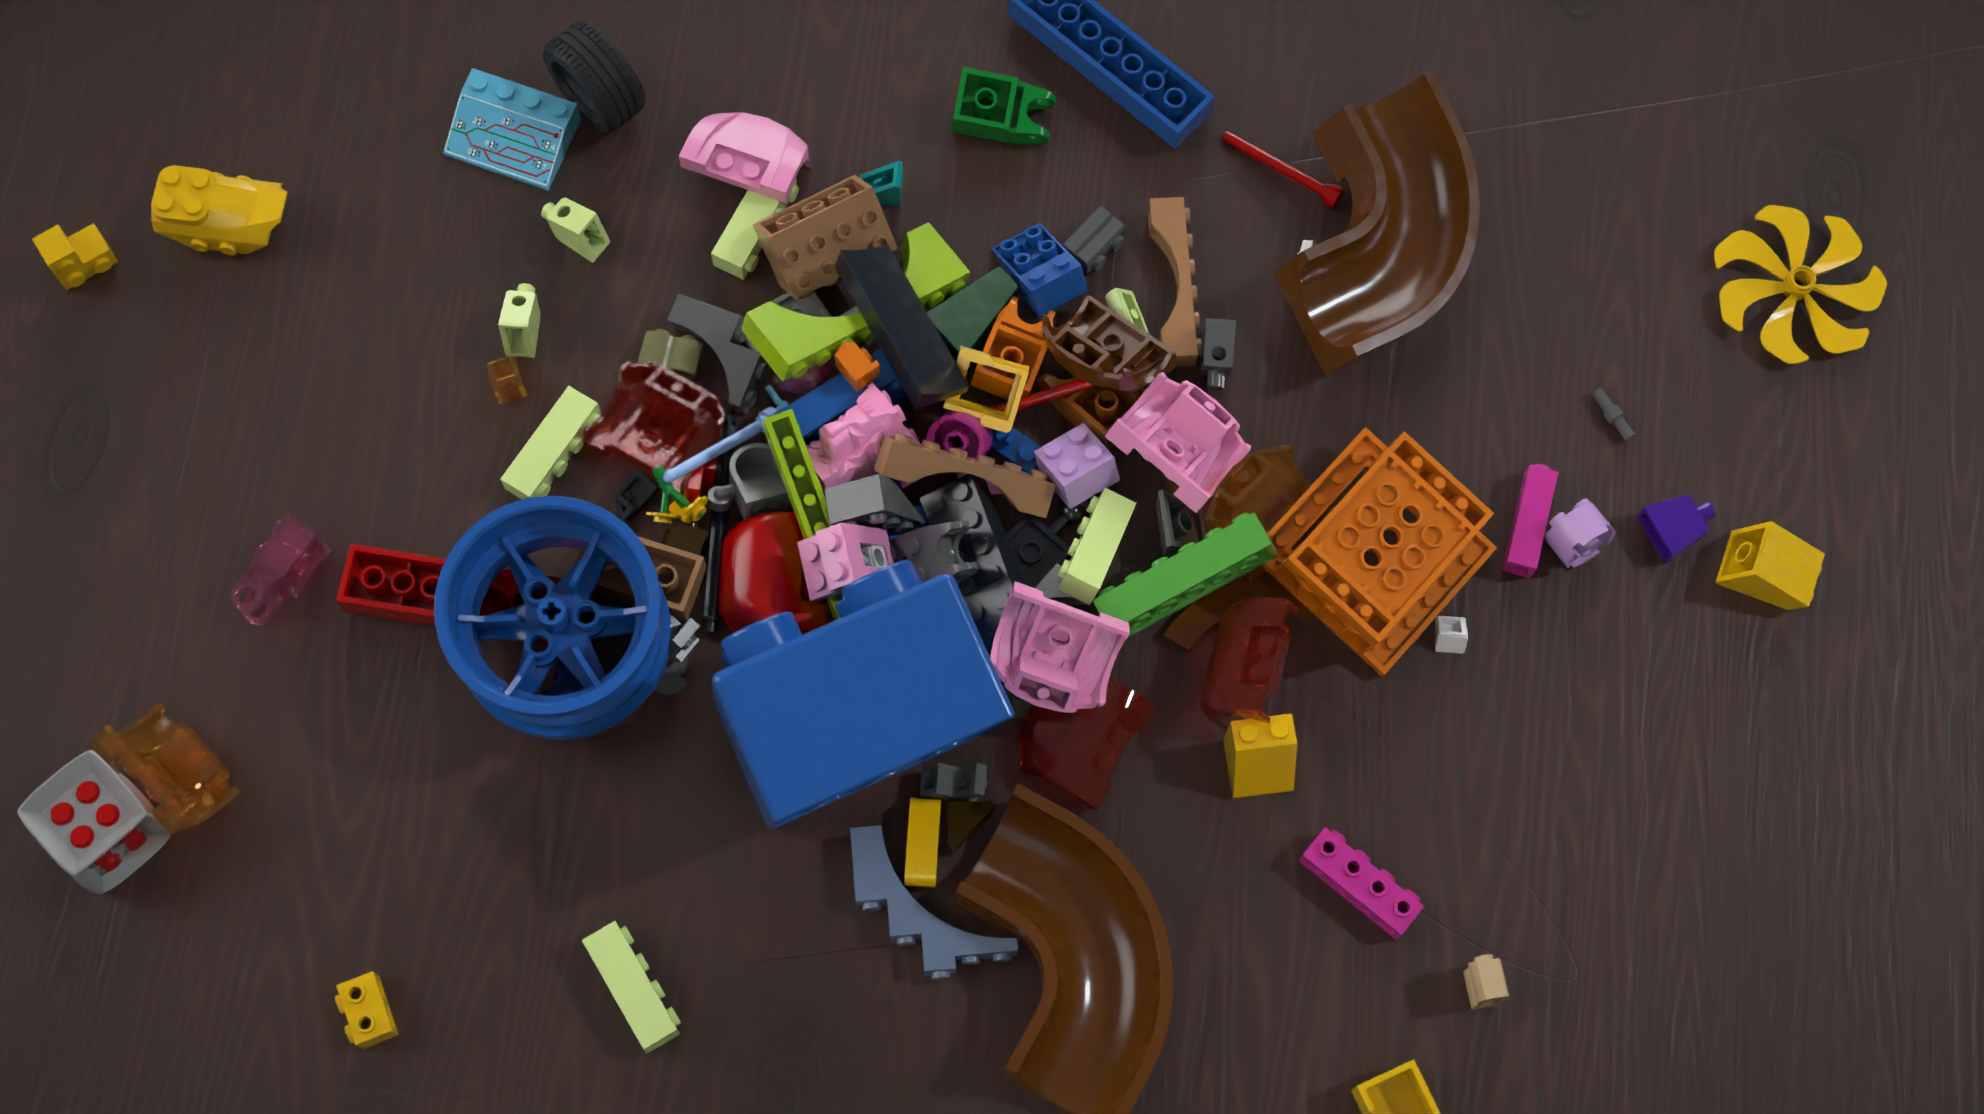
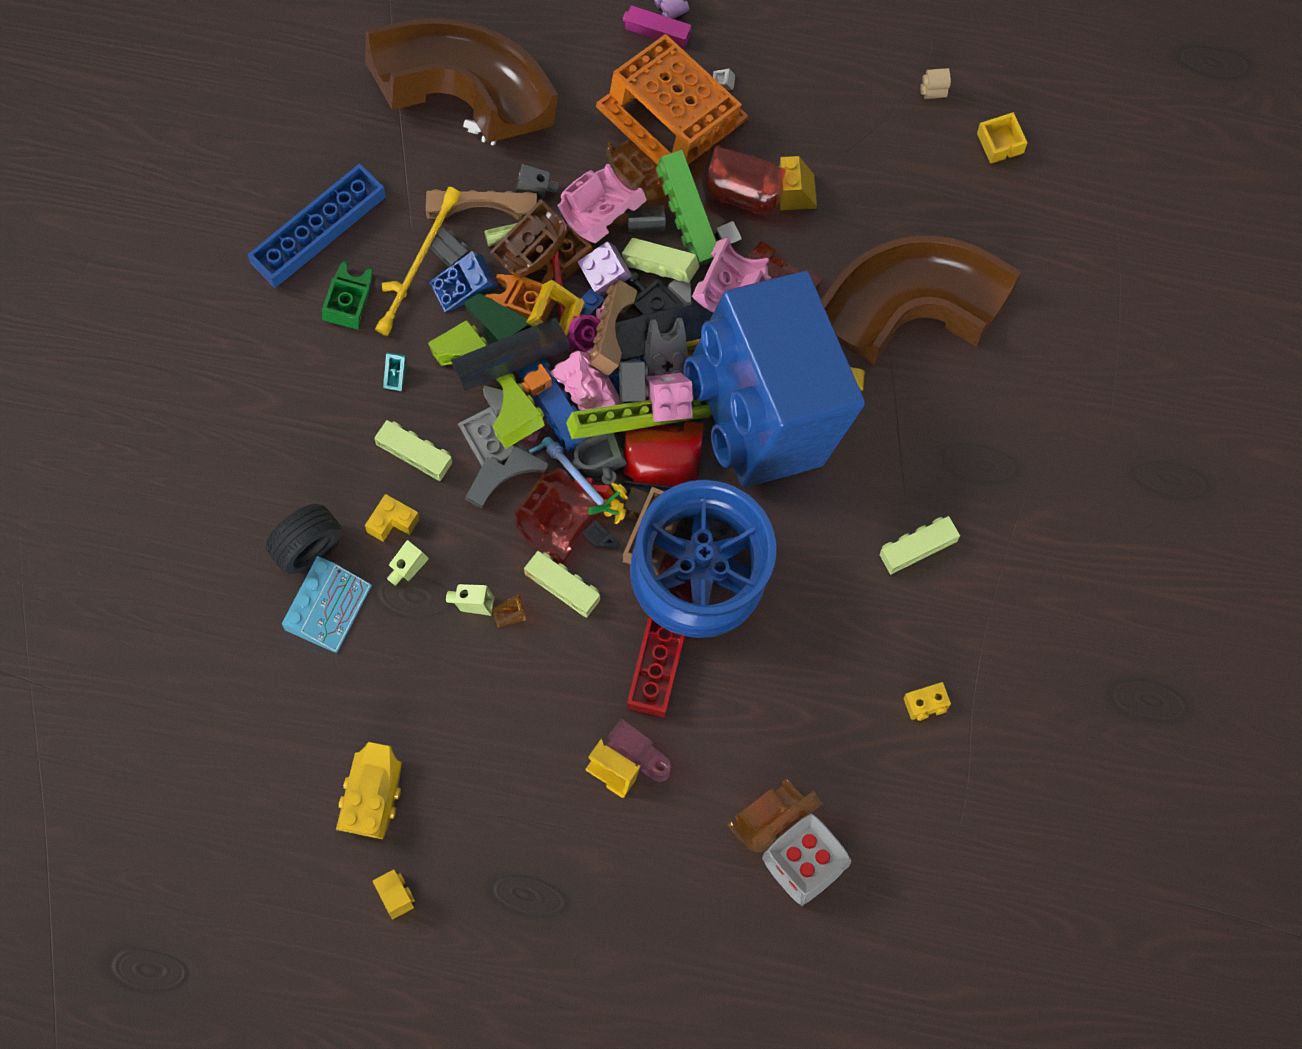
camera: 85 degrees left, 0 degrees up
olive brick [638,329,704,382] -> none
bright pink piece [679,112,811,203] -> none
medium nougat brick [753,175,898,300] -> none
sand blue arch [850,825,1018,981] -> none
red piece [1221,131,1344,209] -> none
dark pink brick [1298,827,1424,941] -> none
none -> yellow brick [365,494,420,542]
none -> yellow hose [375,187,461,336]
none -> yellow arm [382,281,407,297]
none -> yellow piece [586,738,640,798]
none -> white slope [716,221,742,244]

